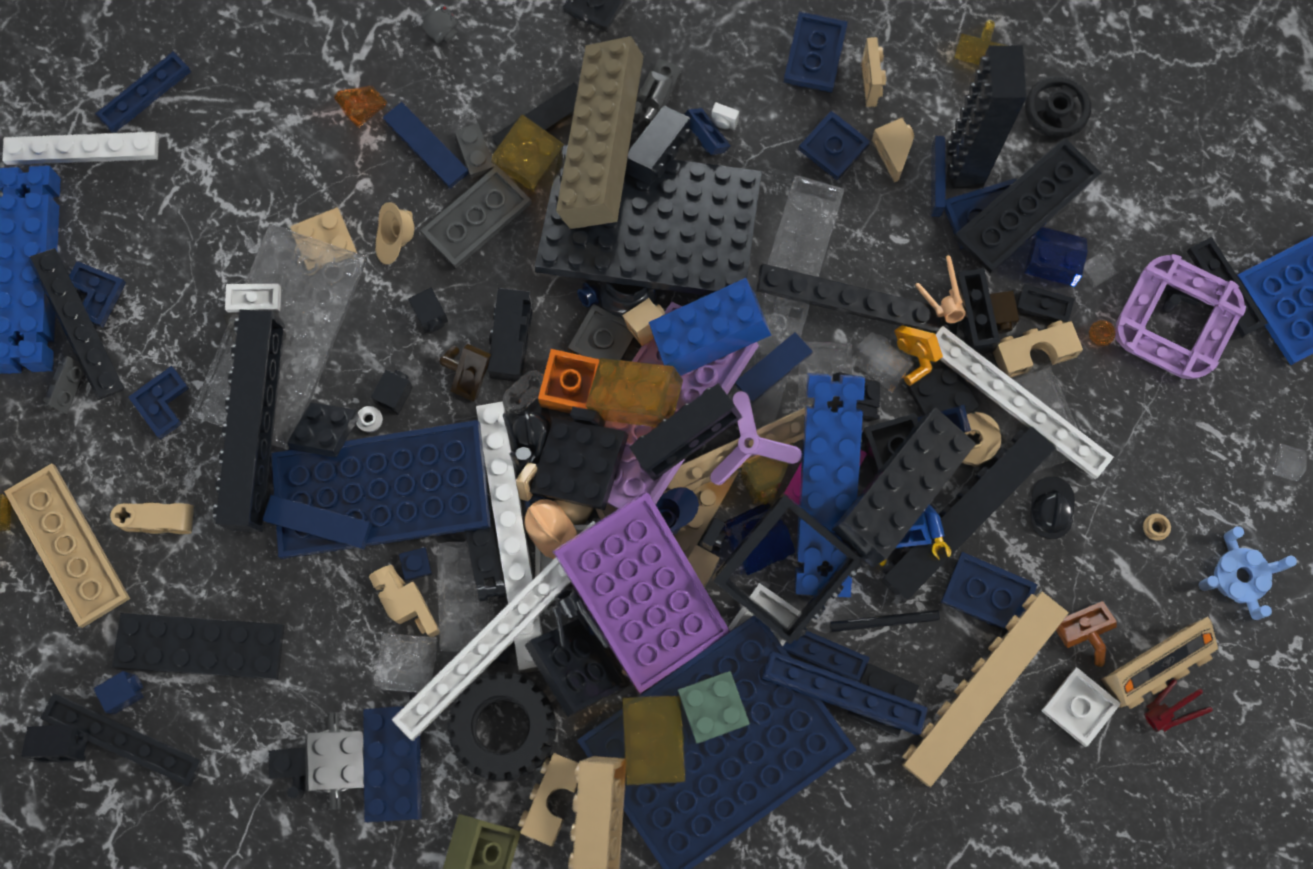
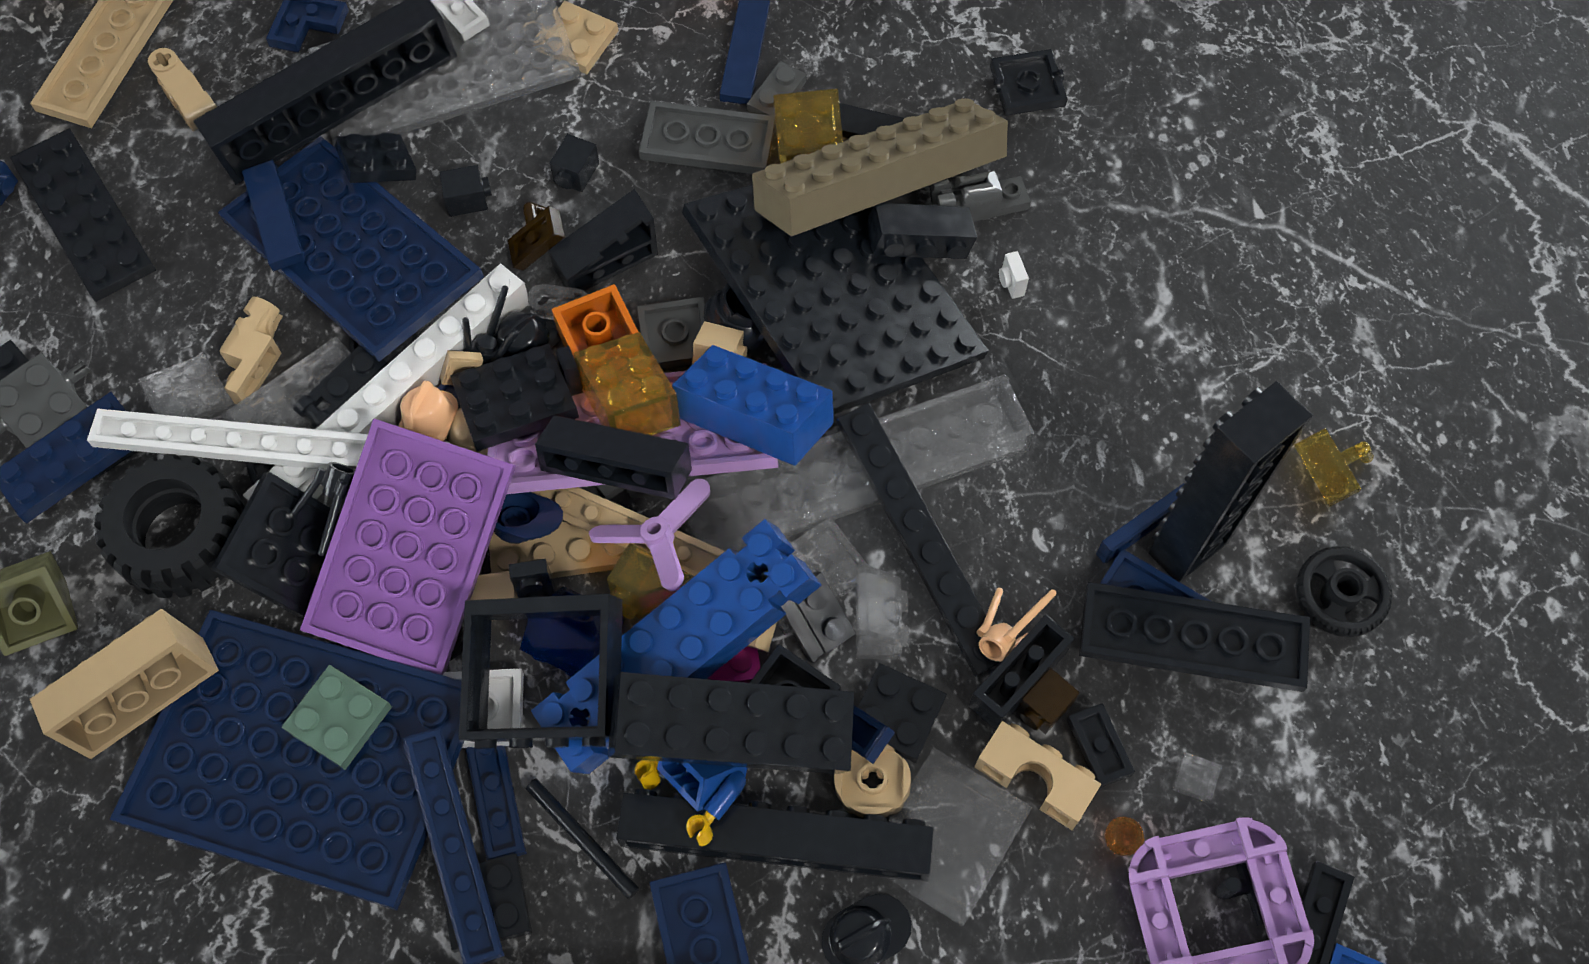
camera: 50 degrees right, 10 degrees down
white plate [356,406,383,433] -> none
tan piece [376,202,414,265] -> none
dark blue plate [399,547,432,581] -> none
tan arch [518,753,580,846] -> none
dark blue plate [577,283,600,308] -> none
clear yellow slope [623,696,685,785] -> none
dark blue plate [683,108,731,155] -> none
dark blue tile [734,332,813,404] -> none
dark blue plate [783,12,848,92] -> none
dark blue plate [798,111,870,181] -> none
tan plate [861,37,886,107] -> none
tan slope [872,118,914,182] -> none
light orange plate [894,325,943,386] -> none
white plate [936,326,1114,479] -> none
clear blue slope [1024,227,1088,286] -> none

